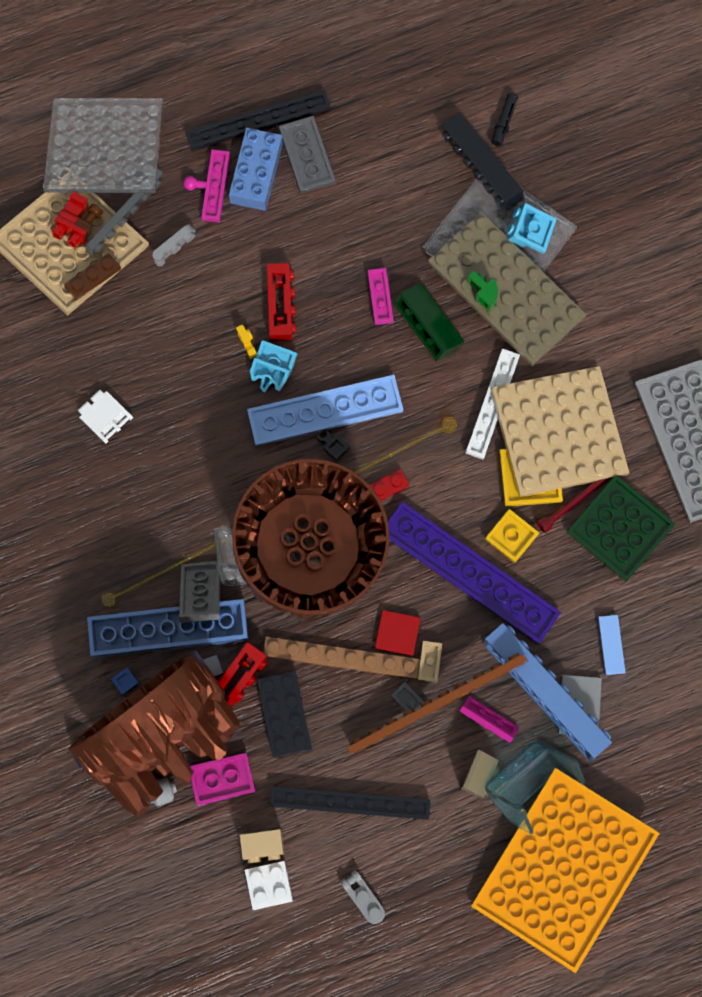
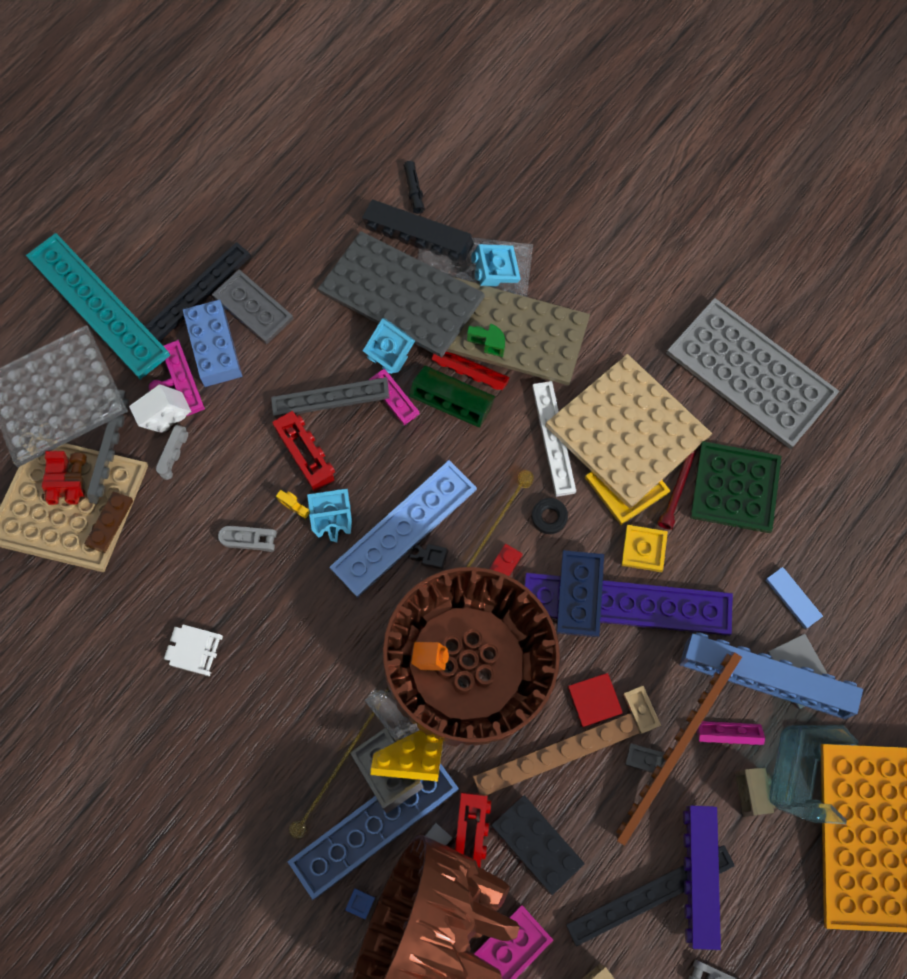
camera: 30 degrees left, 5 degrees down
none -> teal plate [26,233,171,380]
none -> white brick [129,384,192,433]
none -> light grey plate [218,526,277,552]
none -> dark grey plate [271,377,390,418]
none -> dark grey plate [318,231,485,358]
none -> medium azure plate [363,318,415,374]
none -> yellow plate [371,730,443,781]
none -> orange brick [411,642,449,670]
none -> red plate [432,352,510,390]
none -> black tyre [531,498,568,534]
none -> dark blue plate [556,550,604,637]
none -> dark purple brick [683,806,721,950]

